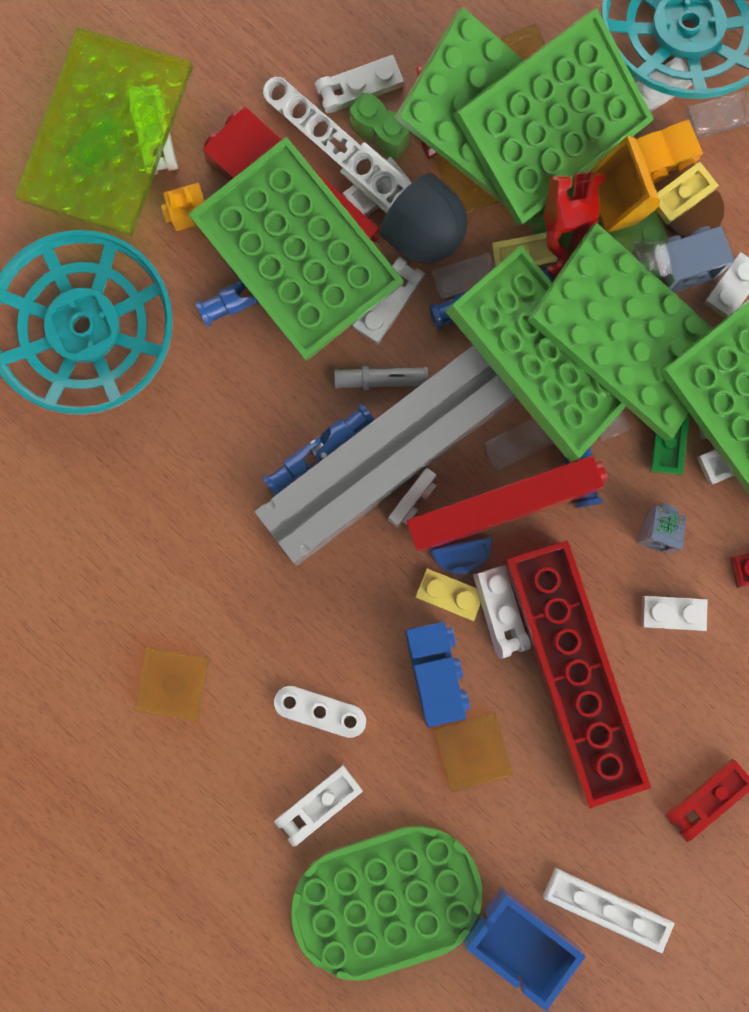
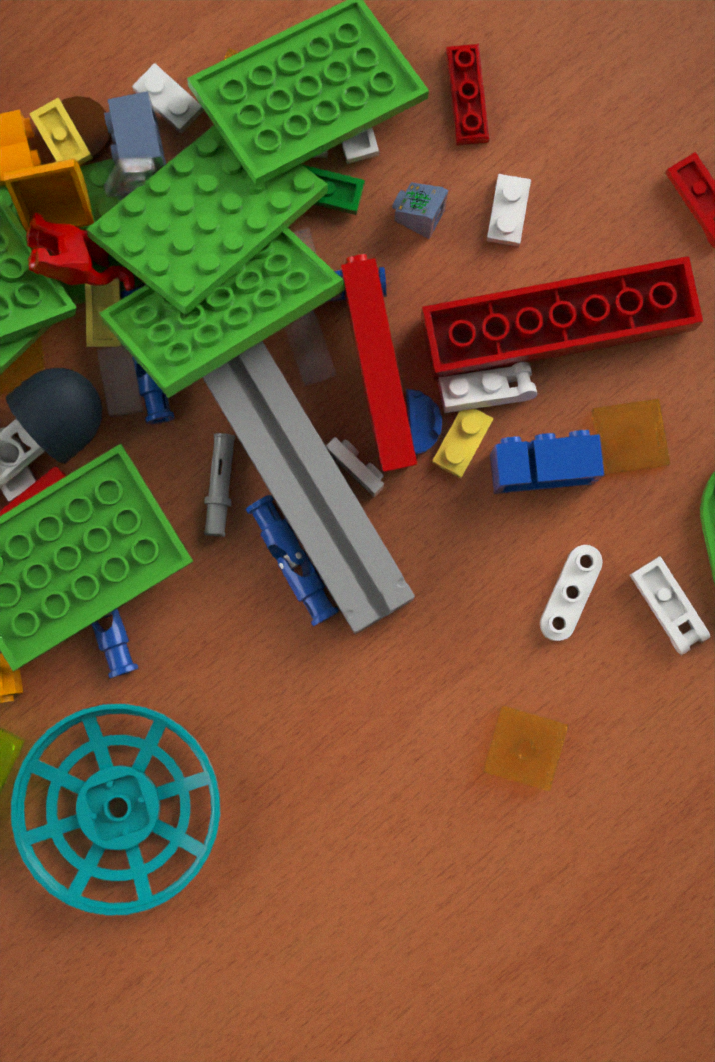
camera: 80 degrees left, 0 degrees up
white plate [353,257,425,345] -> none

